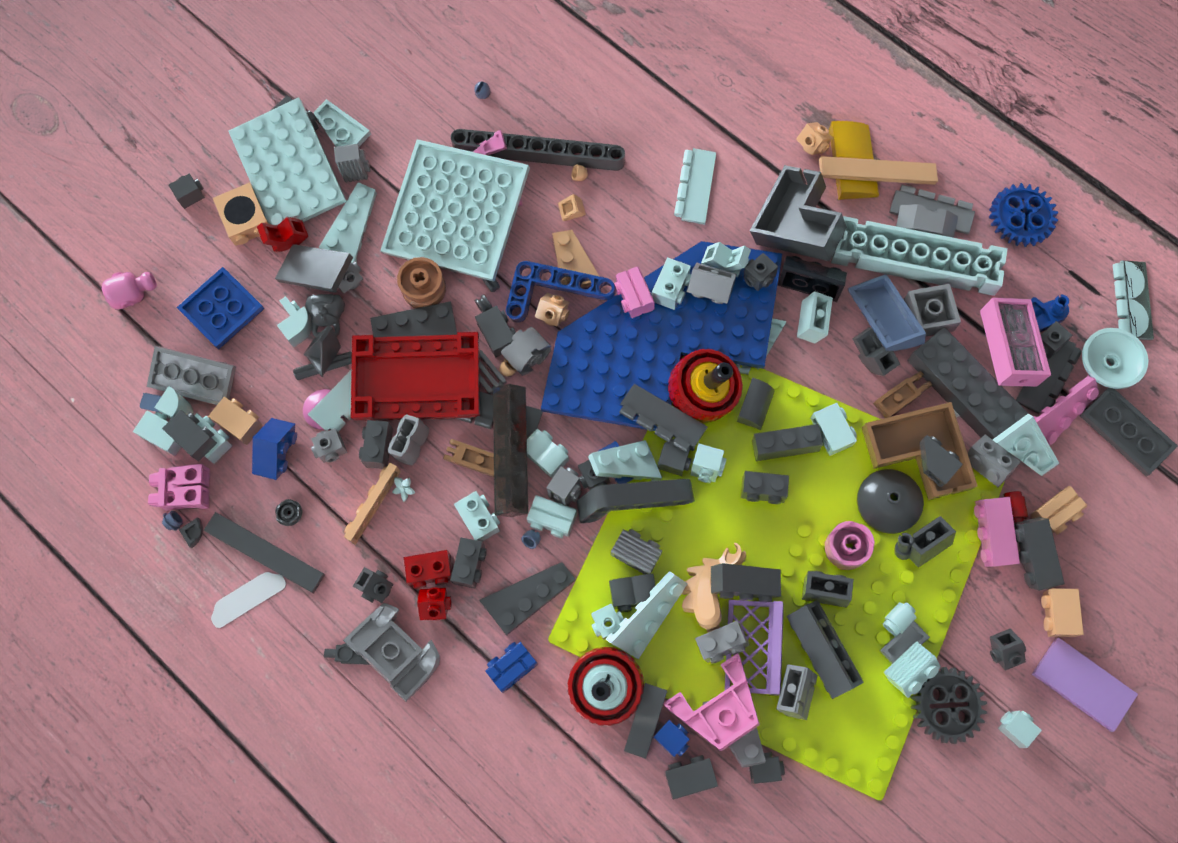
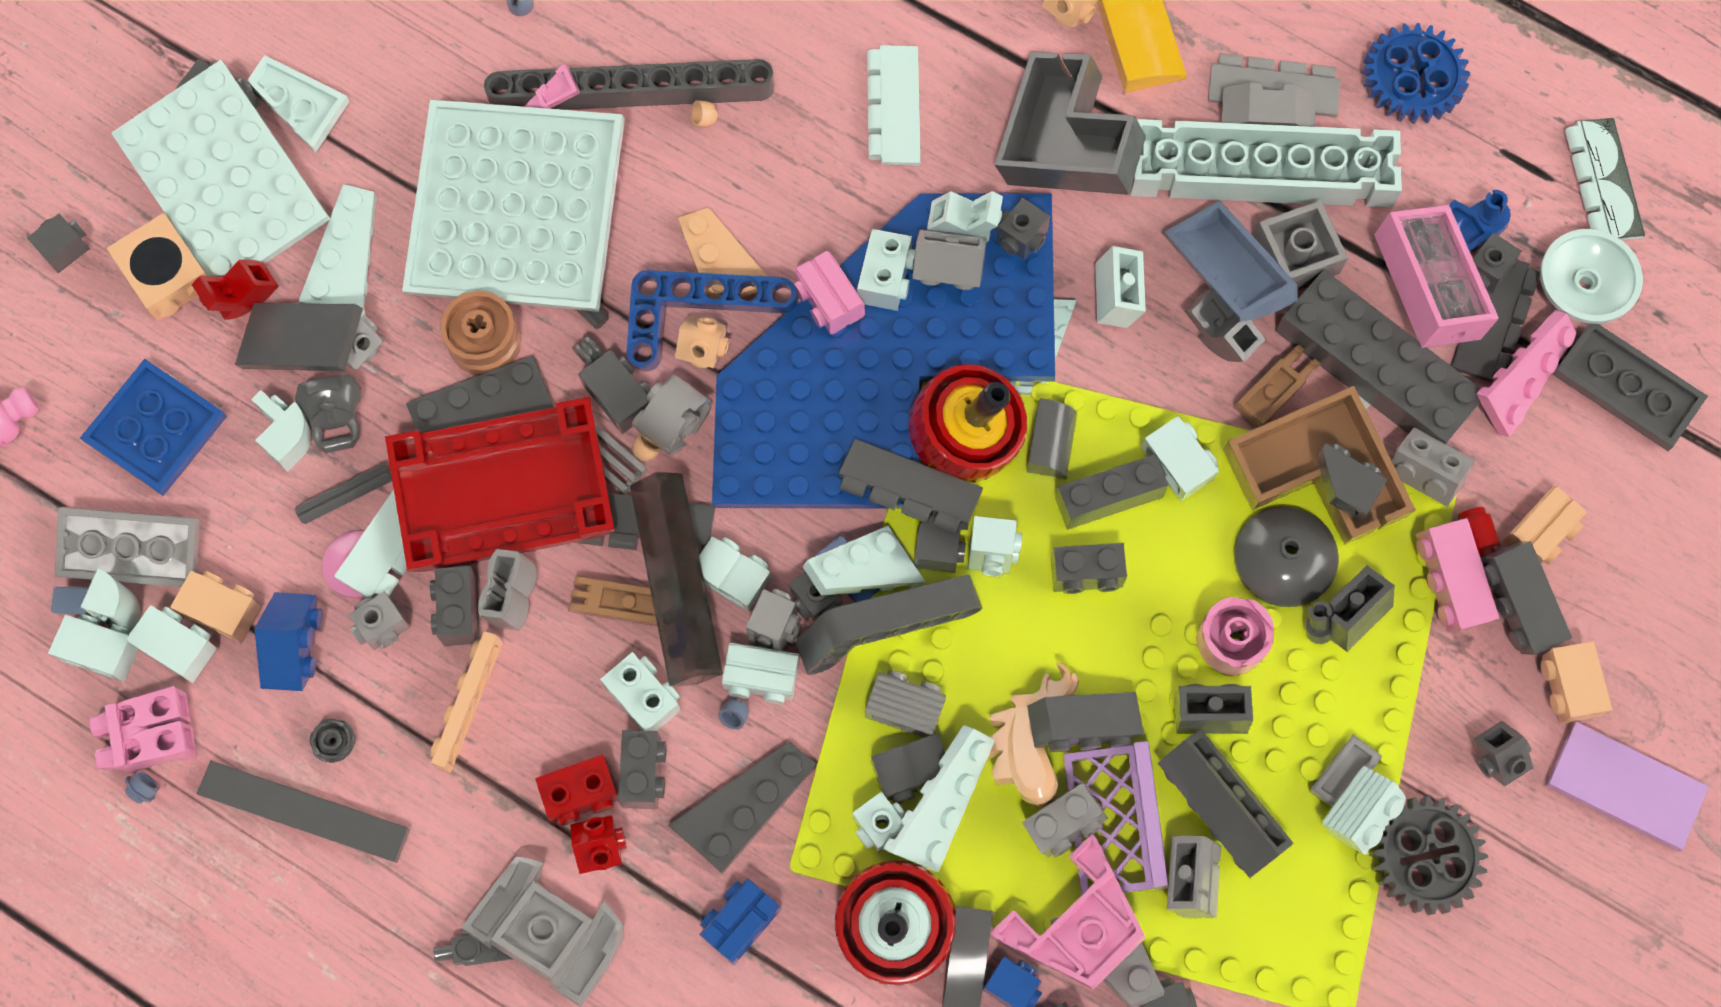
camera: 15 degrees left, 0 degrees up
dark grey brick [162,410,217,462] -> none
dark grey tile [179,517,203,548] -> none
white sticker [211,572,286,628] -> none
dark grey slope [303,325,341,377] -> none
light grey brick [334,143,370,183] -> none
dark grey brick [353,567,394,603] -> none
light aqua plant [392,477,415,502] -> none
light nougat slope [558,194,586,221] -> none
black slope [777,256,847,302] -> none
light nougat tile [819,156,938,185] -> none
light aqua brick [882,602,917,636] -> none
light aqua wing [993,414,1059,476] -> none
light aqua brick [998,711,1042,748] -> none

